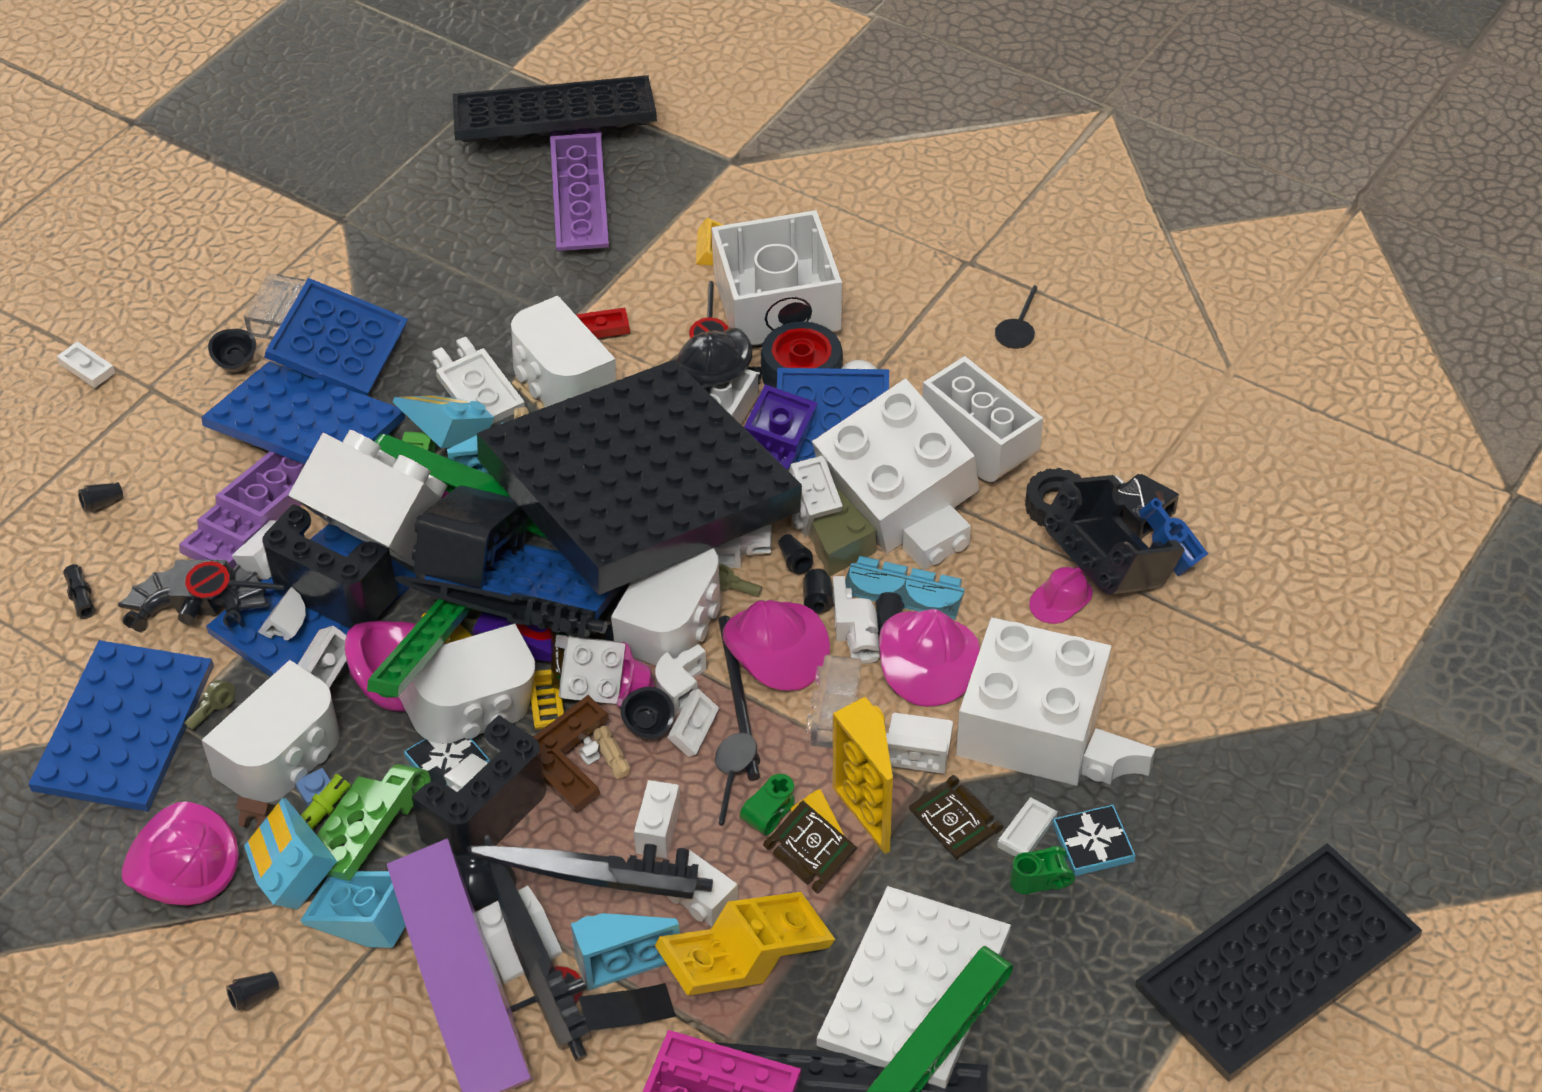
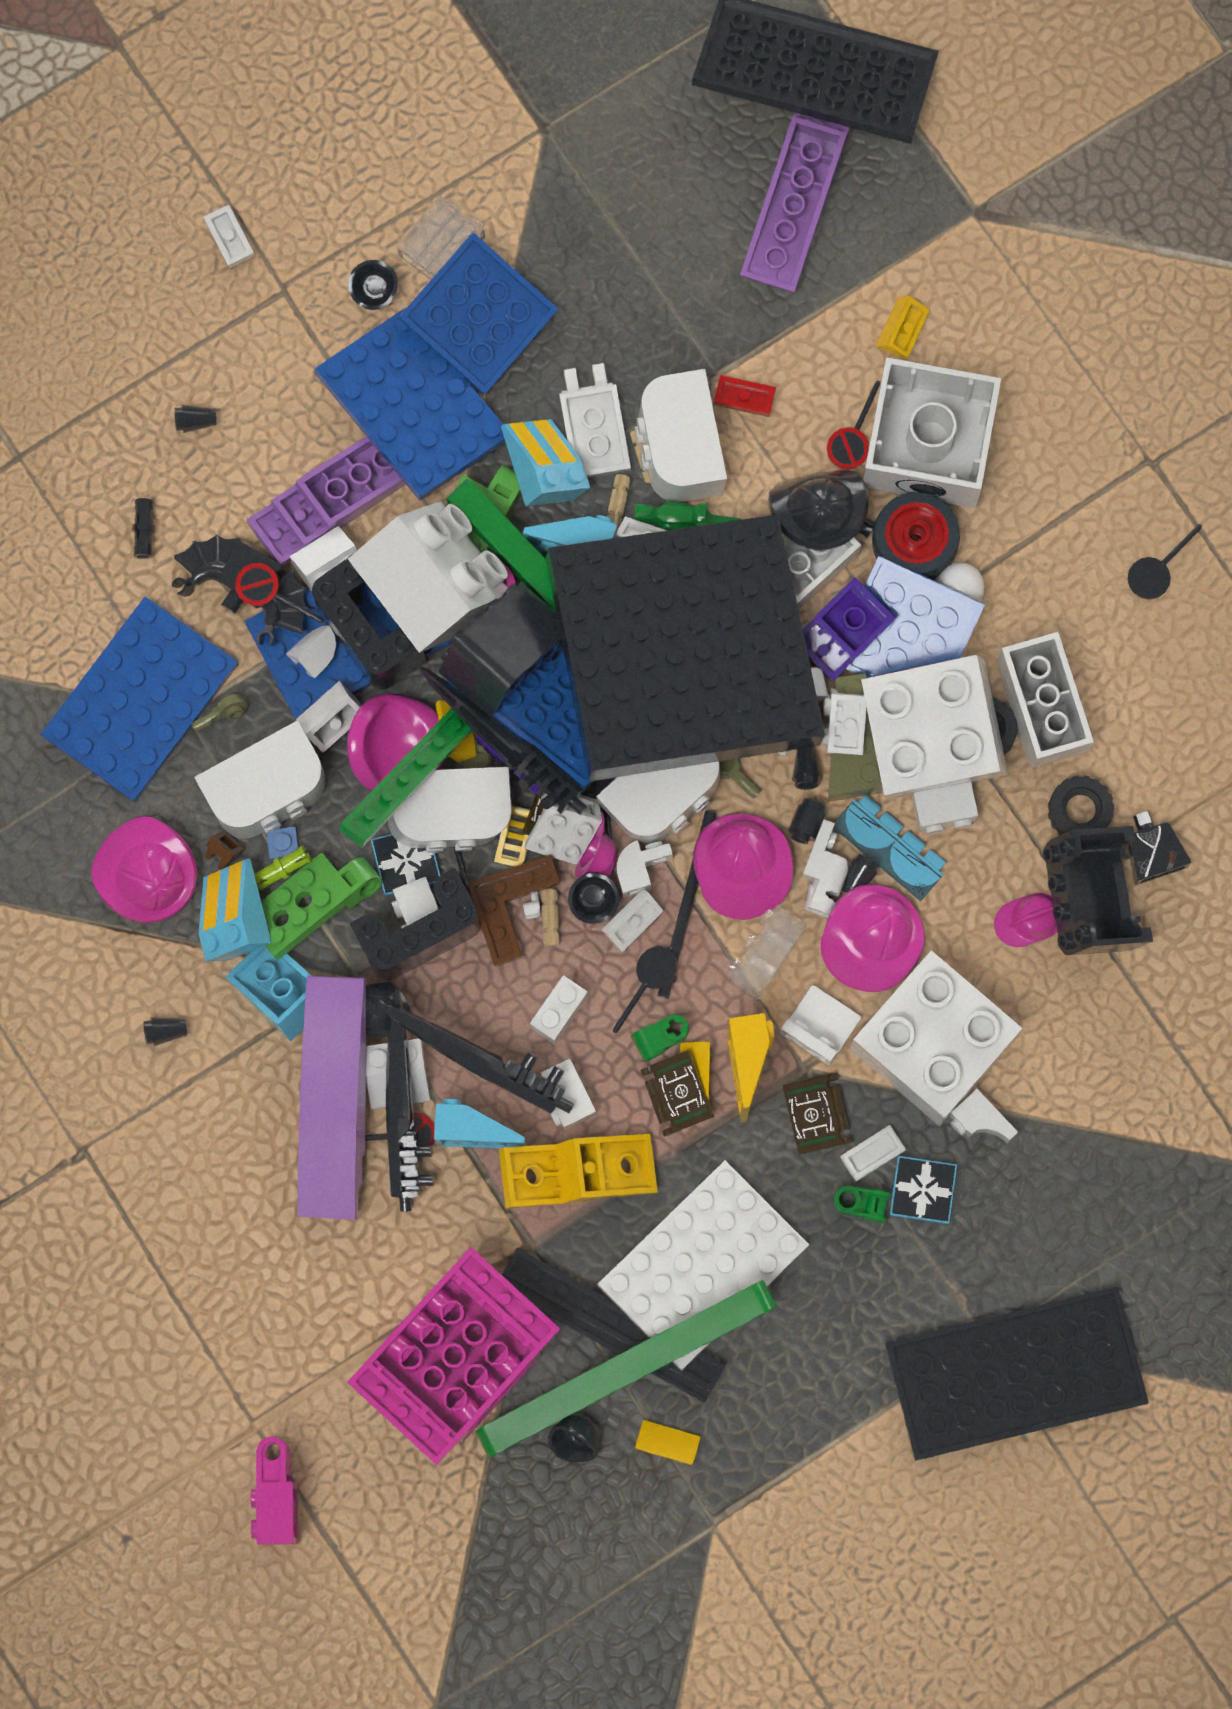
camera: 25 degrees right, 30 degrees up
black sticker [578,983,676,1031] -> none
blue piece [1139,498,1208,576] -> none

